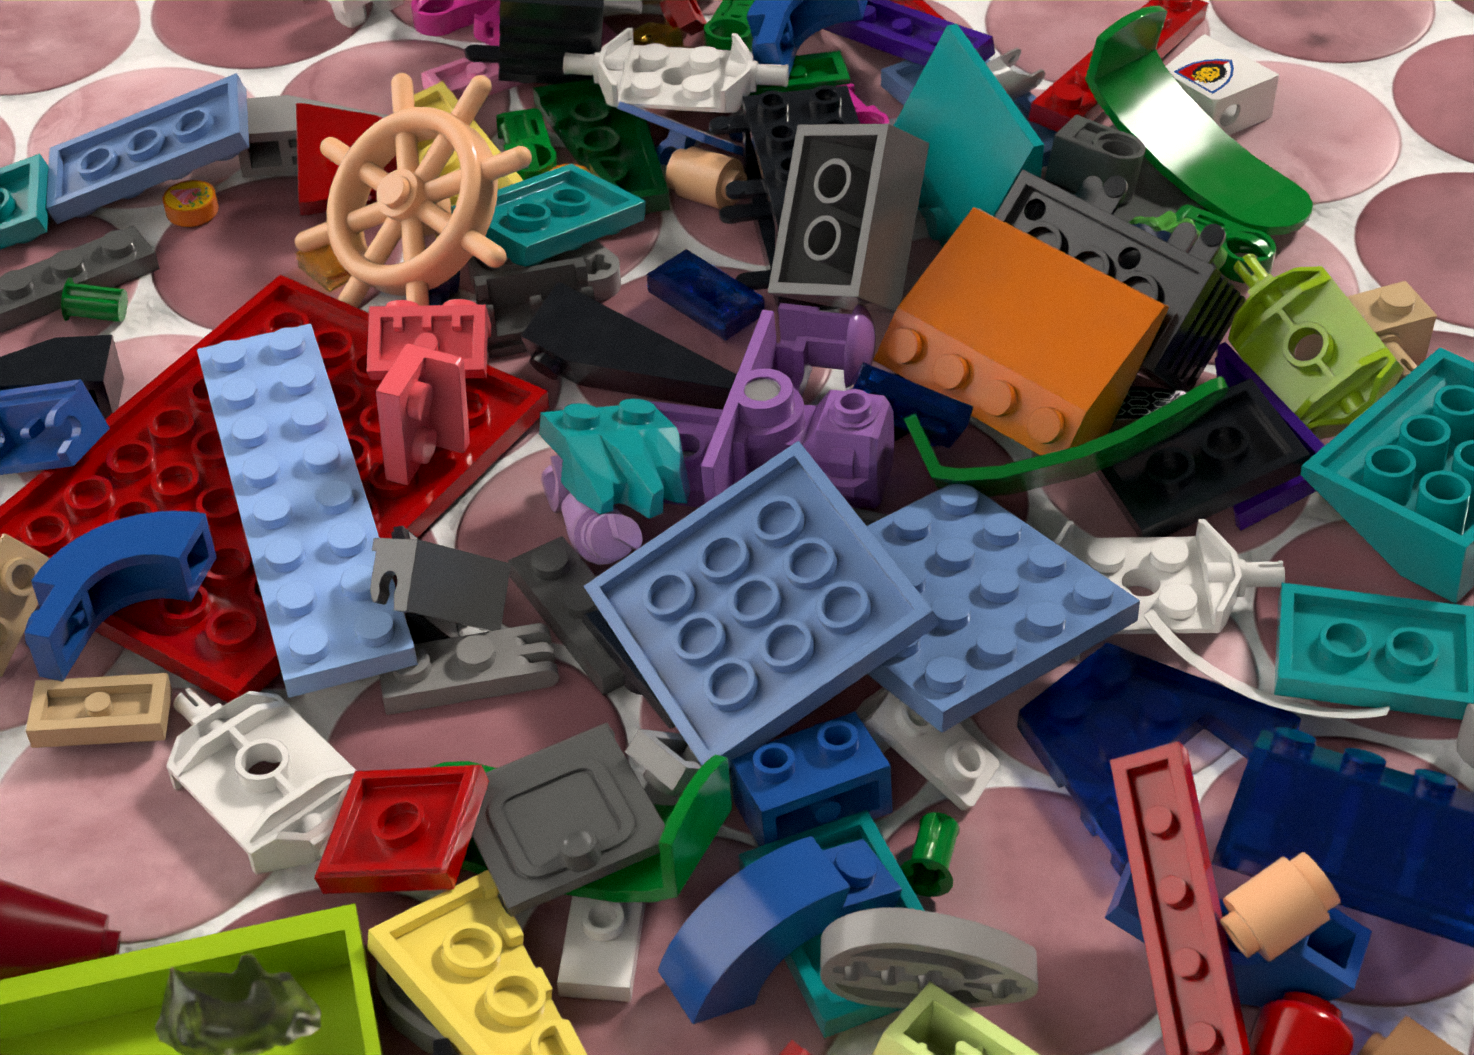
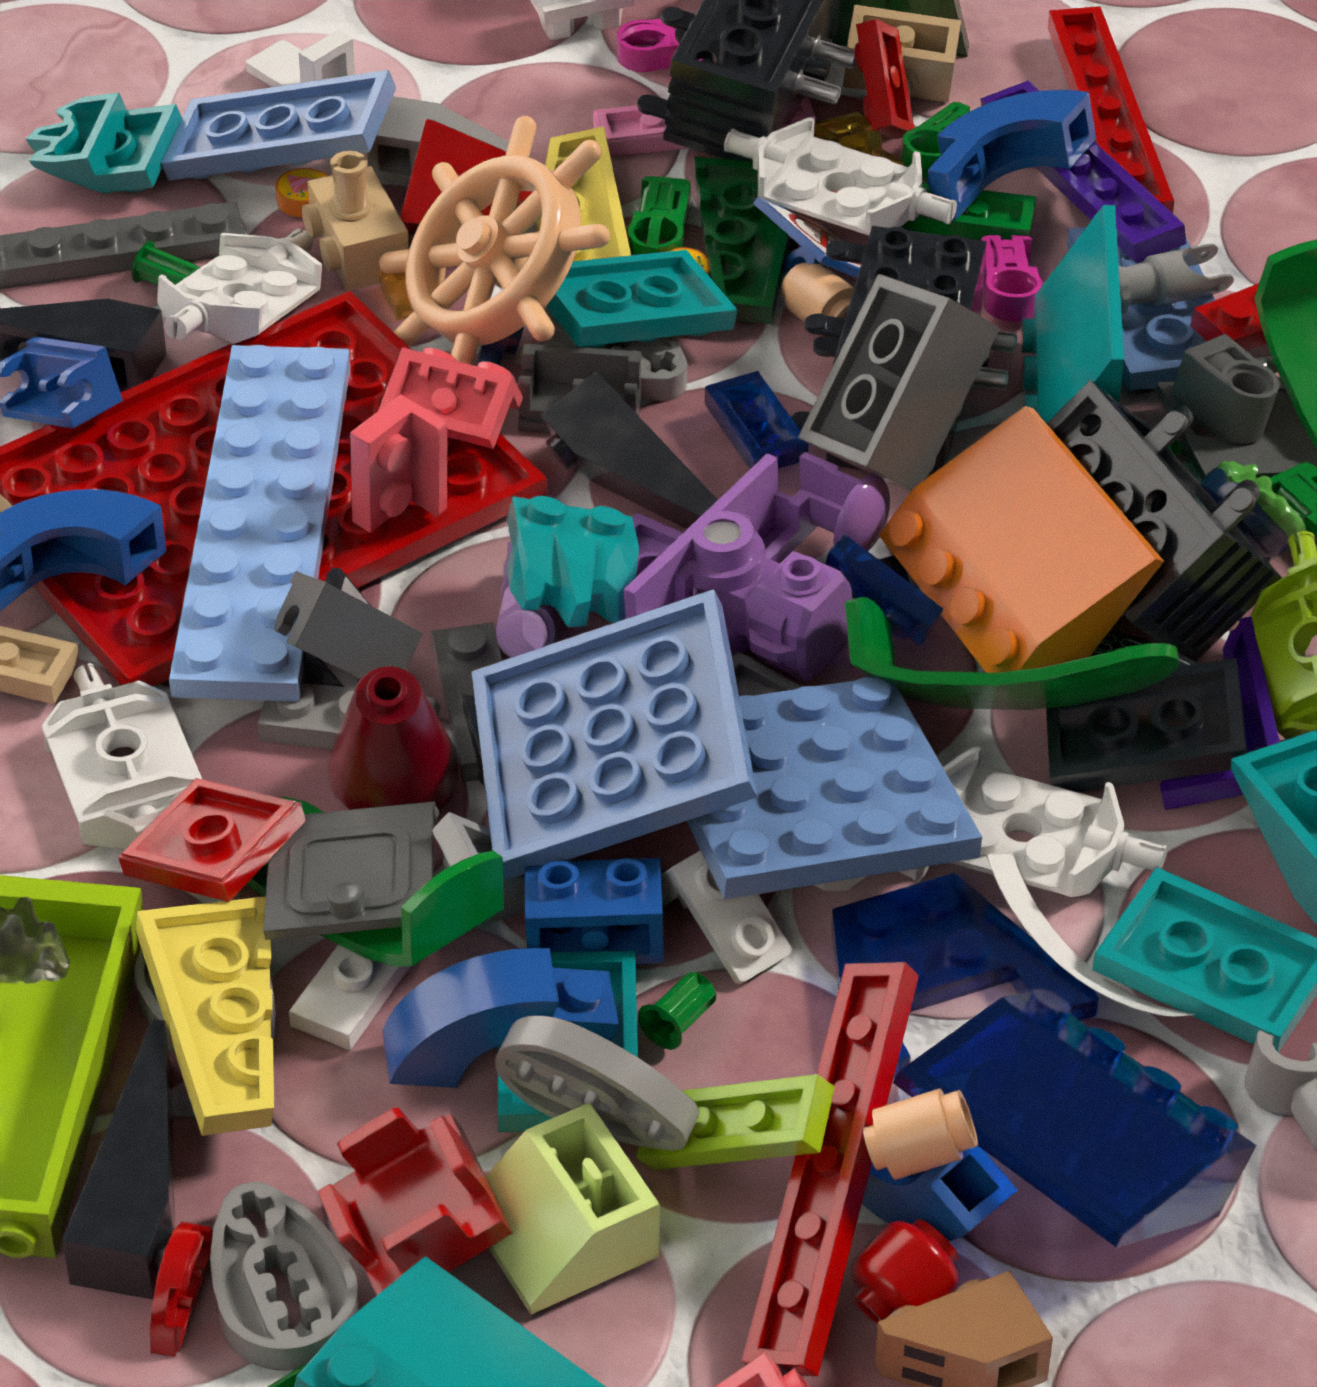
camera: 20 degrees right, 0 degrees up
none -> white plate [157,228,322,344]
none -> white bracket [246,30,355,87]
none -> tan brick [302,151,409,291]
none -> dark red cone [328,666,458,810]
none -> lime plate [636,1074,835,1170]

